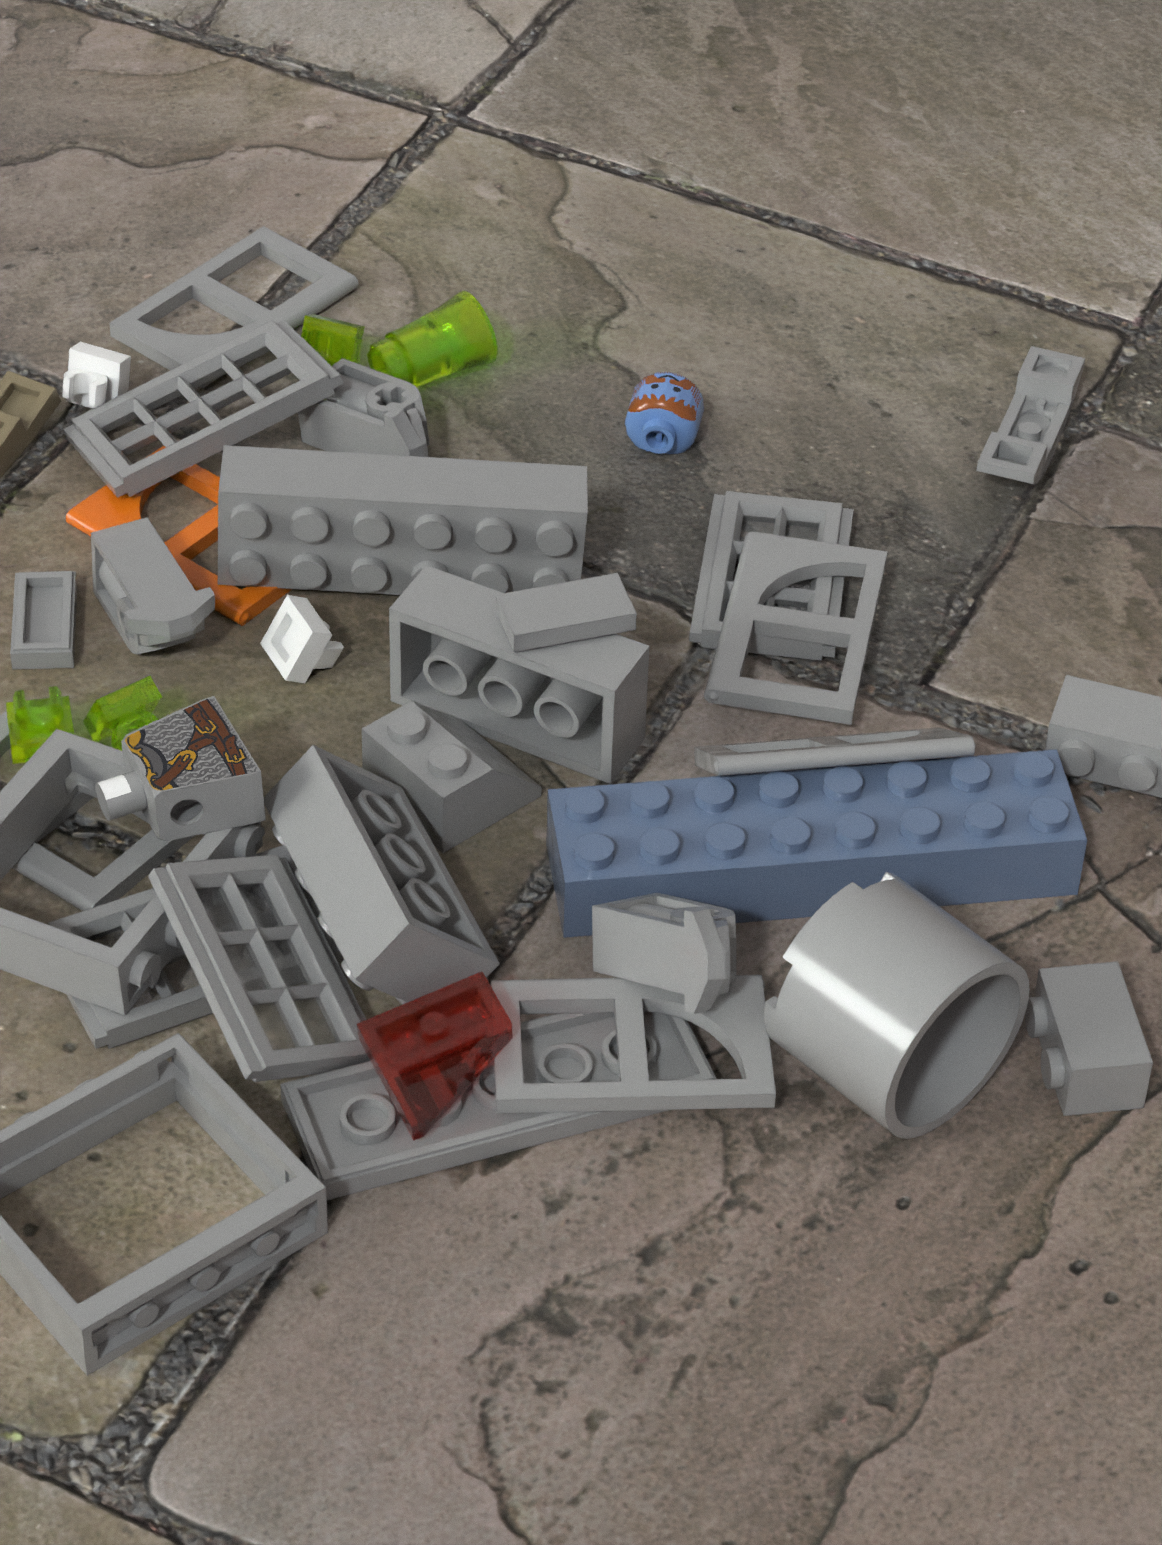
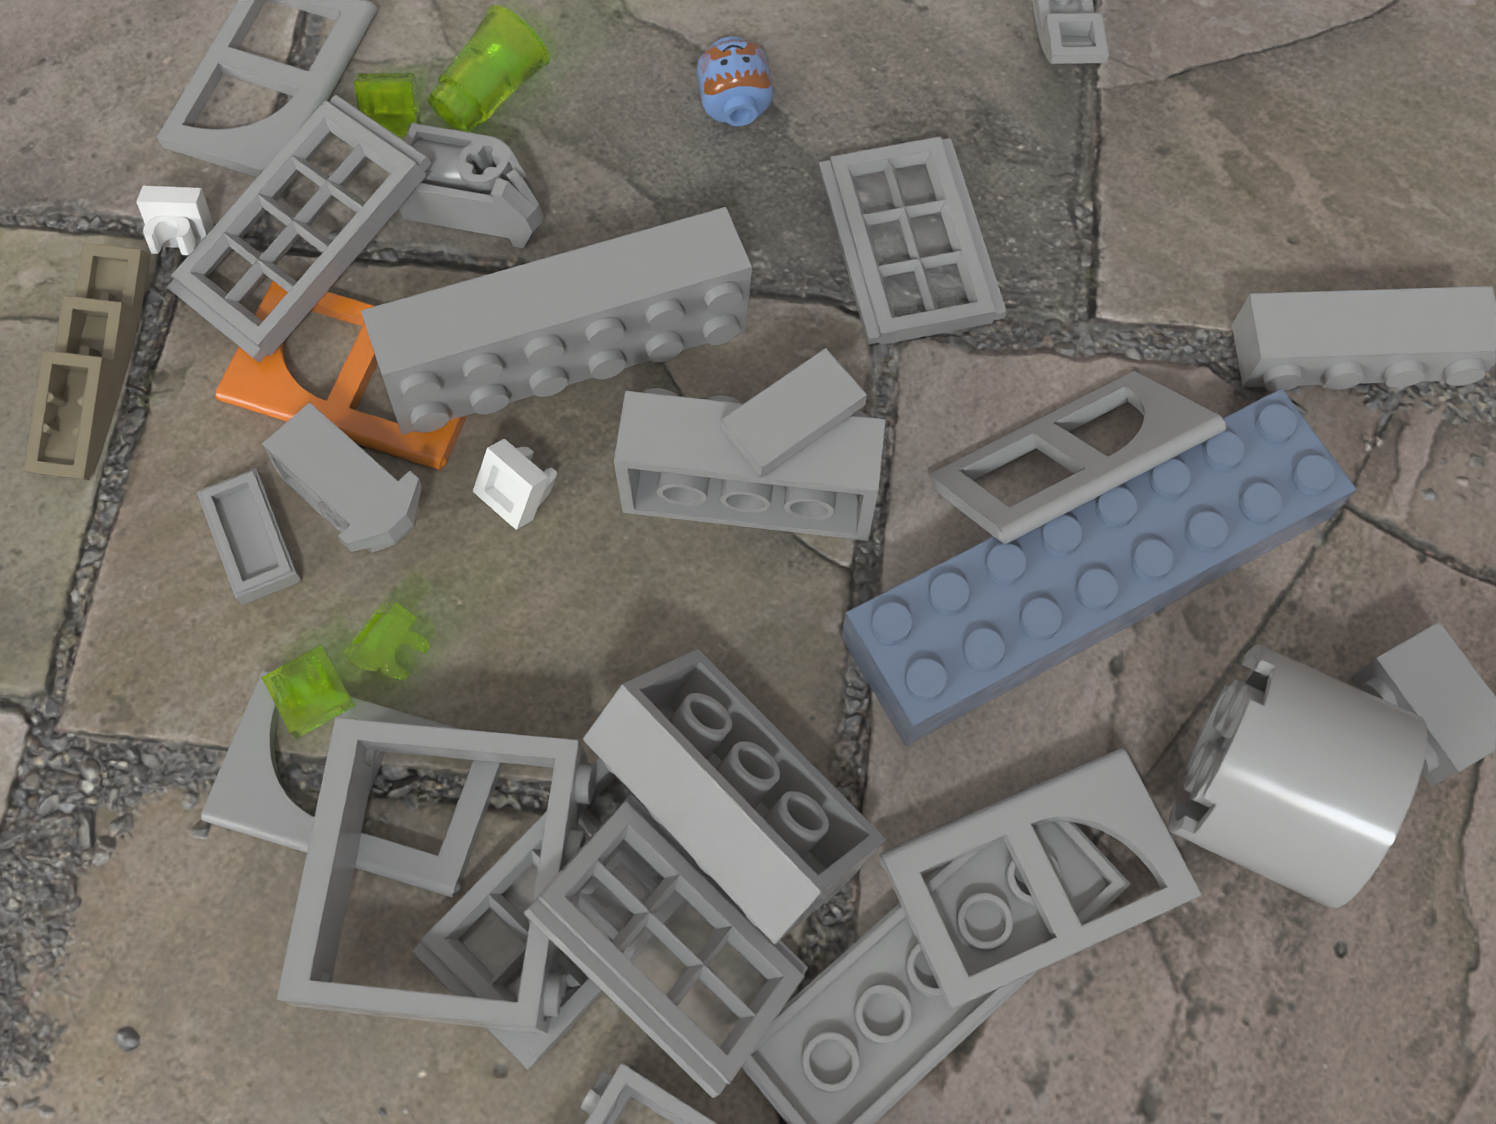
camera: 20 degrees left, 25 degrees up
torso [95,696,266,841] -> none
clear red wing [356,971,513,1141] -> none
light grey slope [362,701,542,853] -> none
light grey piece [592,893,736,1014] -> none
light grey window [704,532,888,725] -> none

